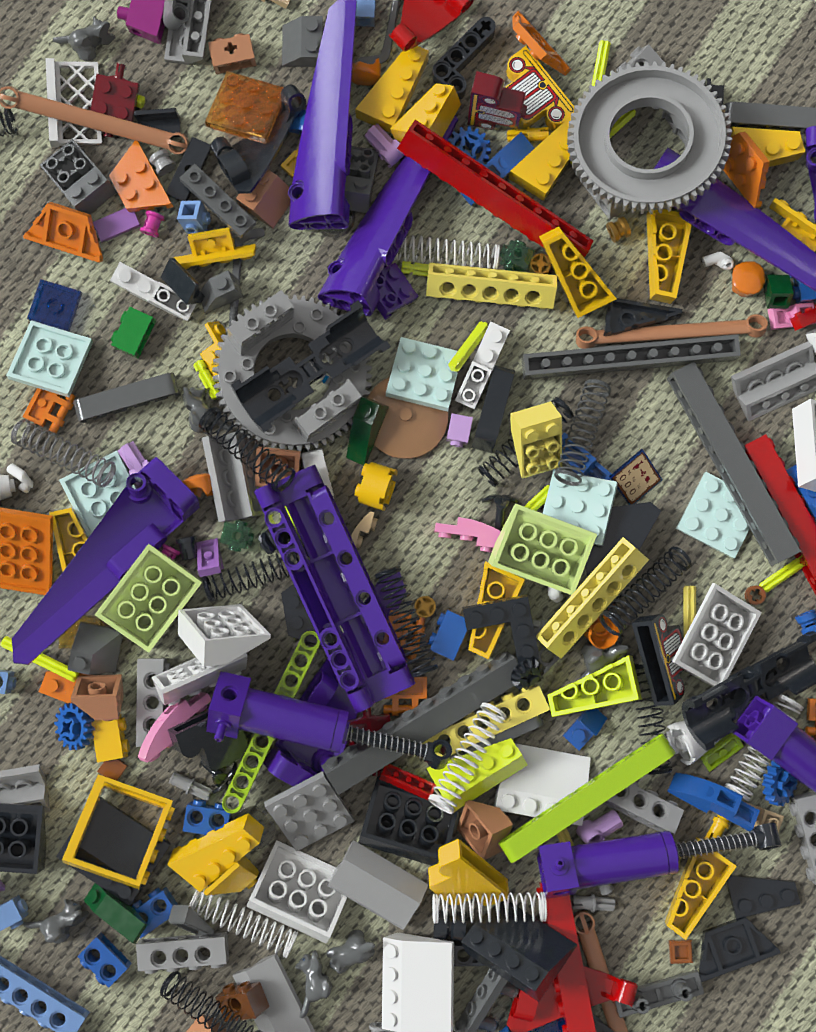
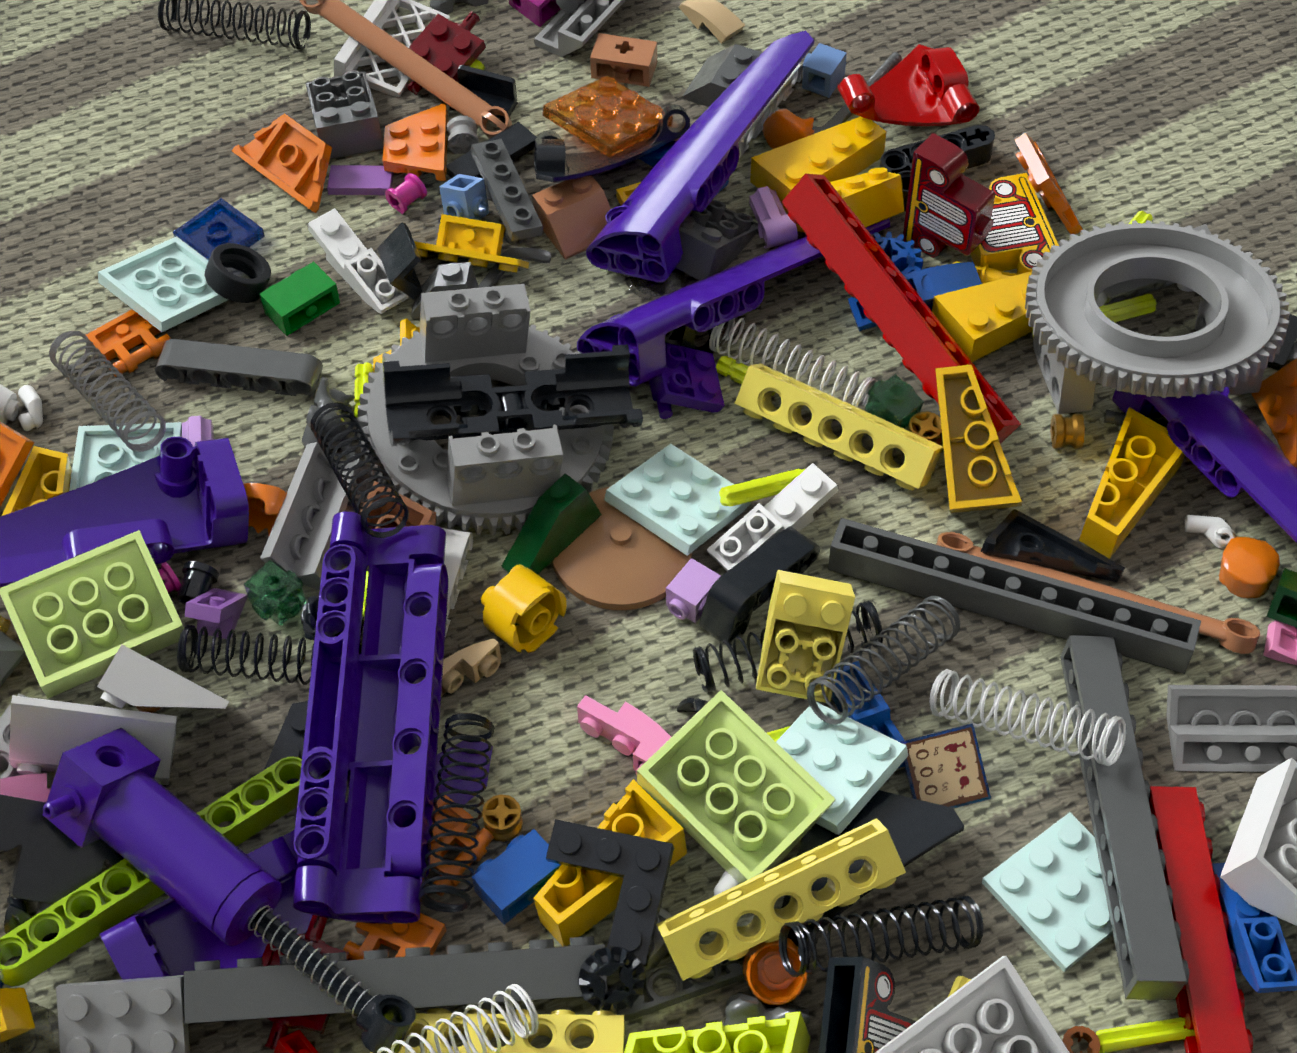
camera: 25 degrees right, 30 degrees down
none -> black tyre [204,243,271,303]
none -> white piece [929,669,1126,766]

